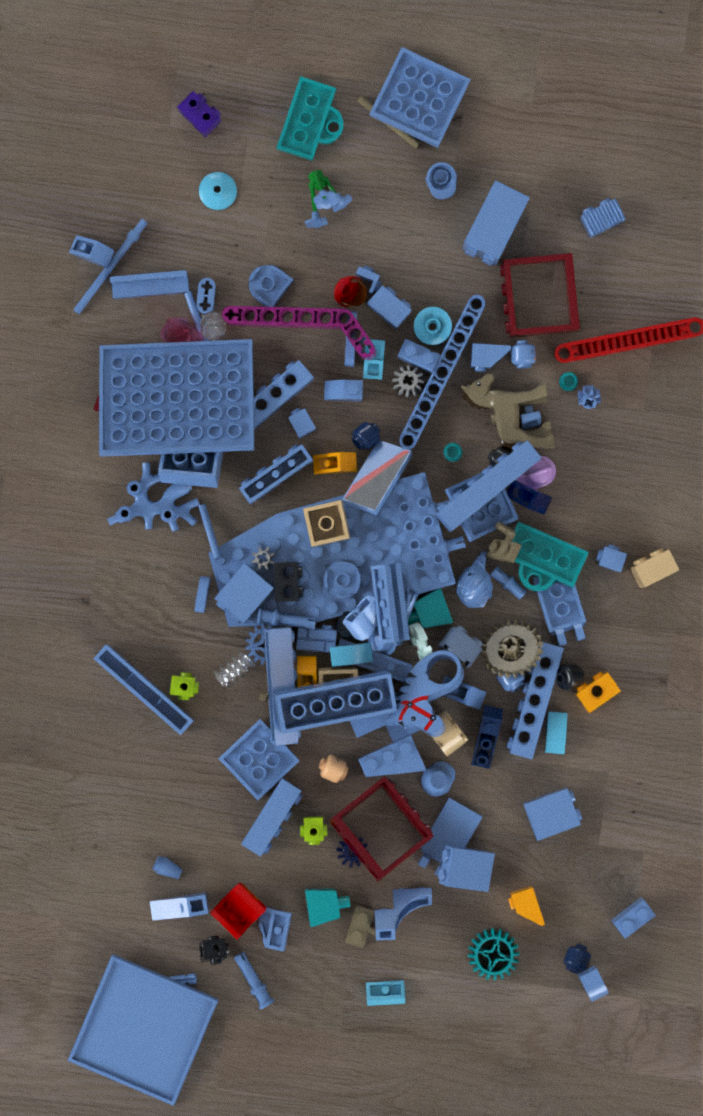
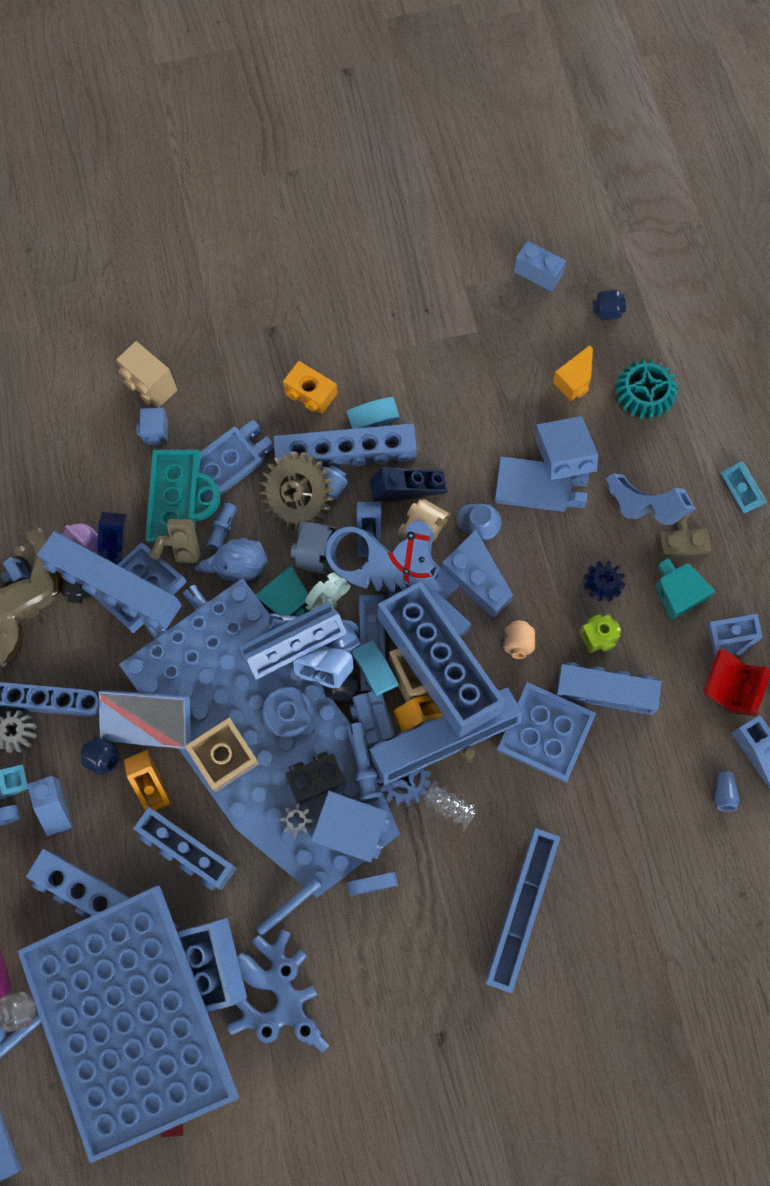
camera: 110 degrees left, 15 degrees down
clear pink piece [160,317,204,343] -> none
lime brick [170,672,199,700] -> none
medium blue brick [288,408,316,439] -> none
dark red window [330,776,434,882] -> none
teal plate [443,443,462,462] -> none
medium blue brick [523,787,582,841] -> none
black head [556,664,584,690] -> none
medium blue brick [577,965,609,1002] -> none

